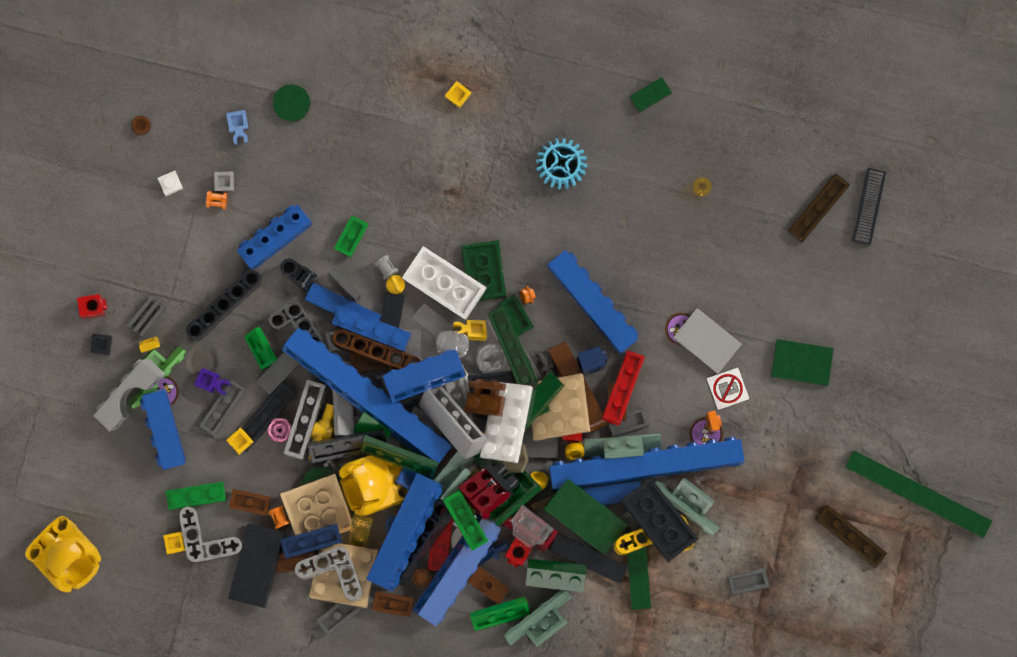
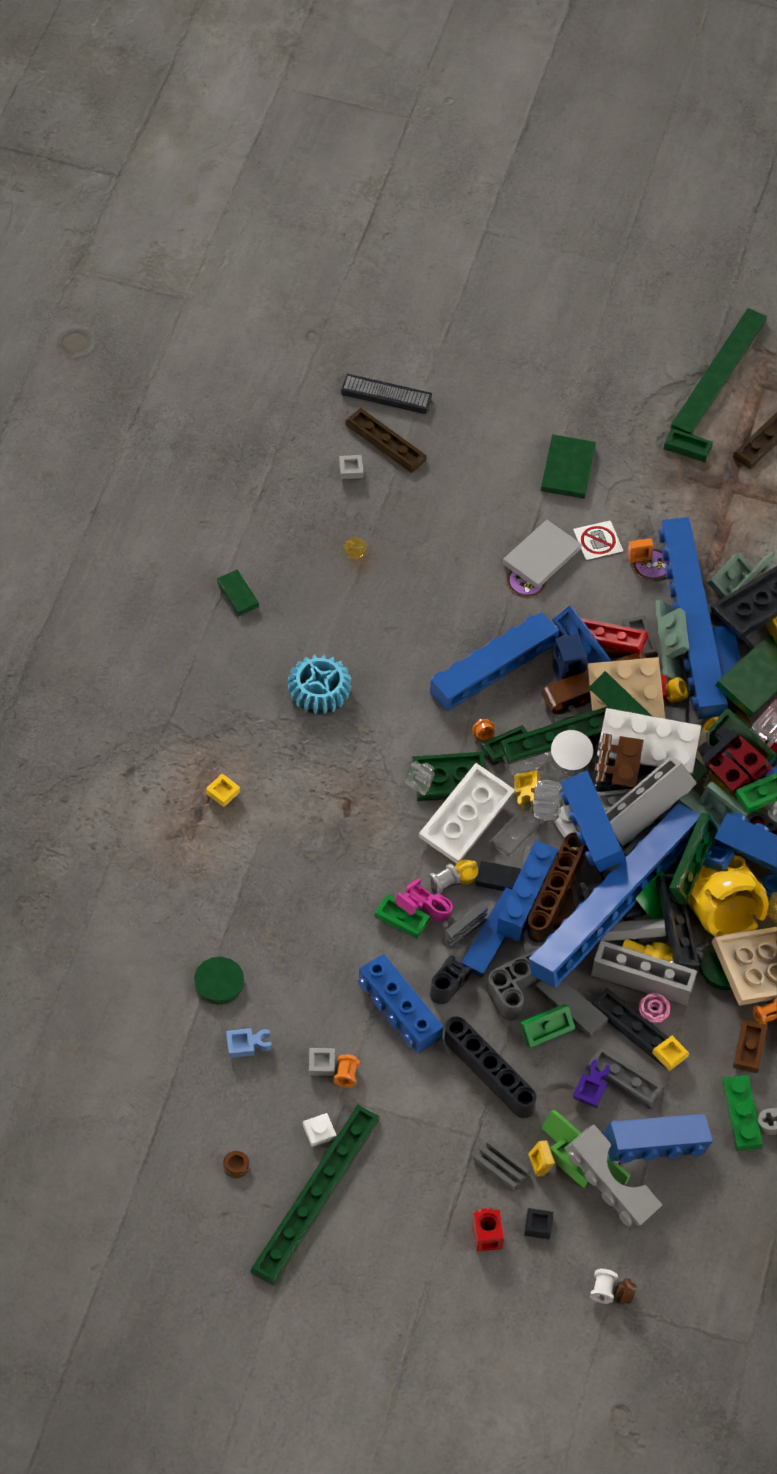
camera: 90 degrees left, 25 degrees down
none -> dark green tile [250,1105,380,1285]
none -> light grey plate [339,455,364,479]
none -> dark pink piece [394,879,453,922]
none -> clear tile [404,761,435,795]
none -> white sticker [551,730,593,770]
none -> blue tile [552,606,611,670]
none -> white bush [590,1269,618,1304]
none -> reddish brown plate [614,1278,636,1305]
none -> dark green tile [663,428,713,463]

